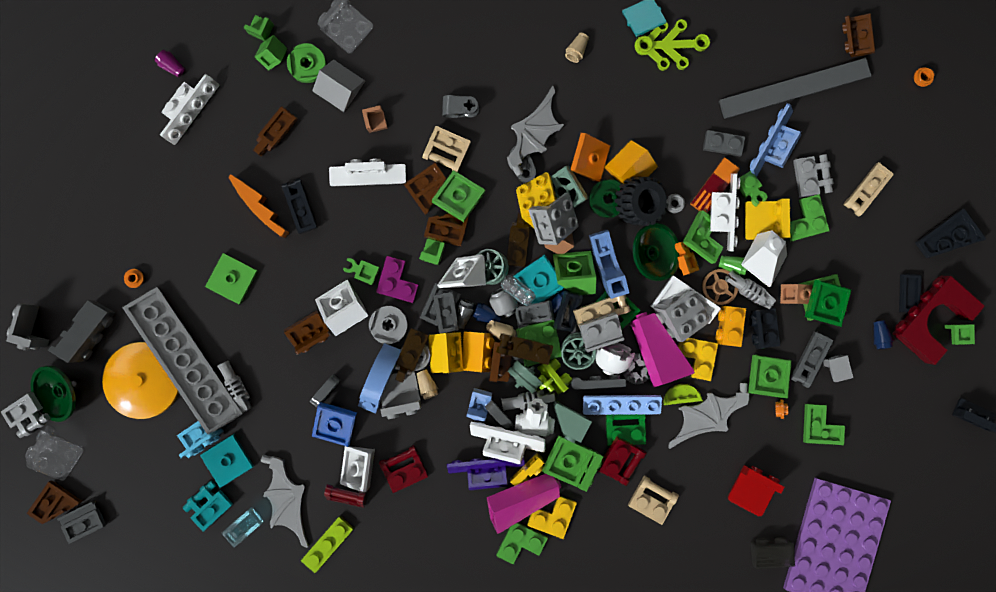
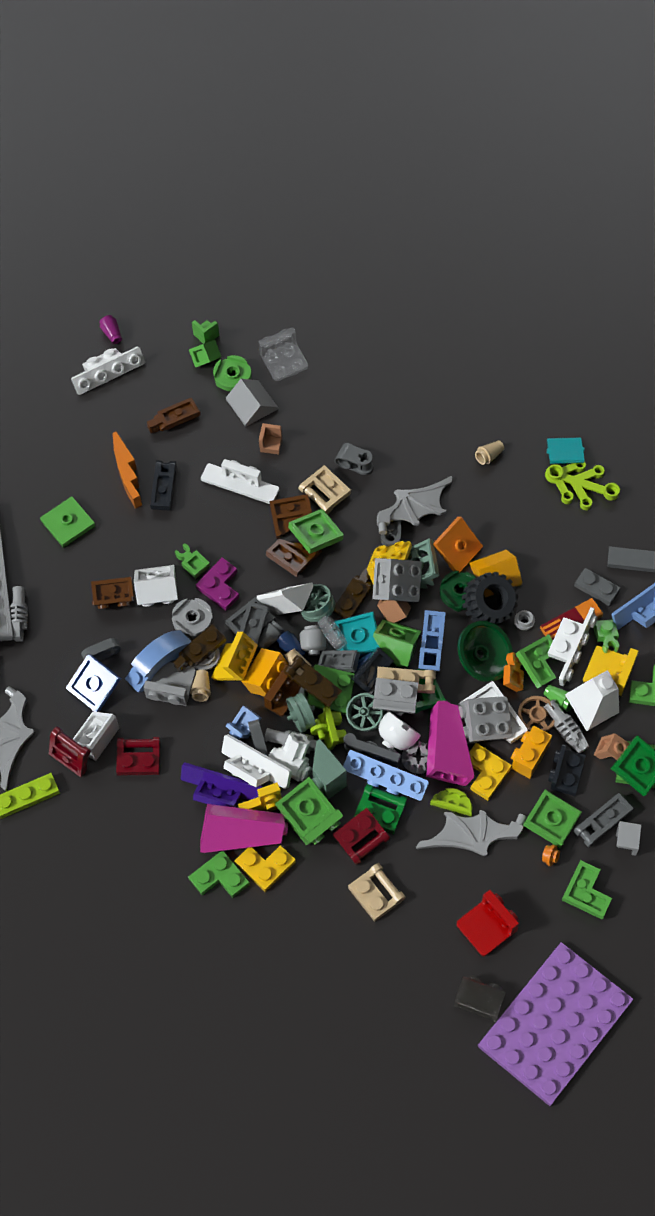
camera: 30 degrees right, 25 degrees down
bright green panel [419,239,446,266] -> none

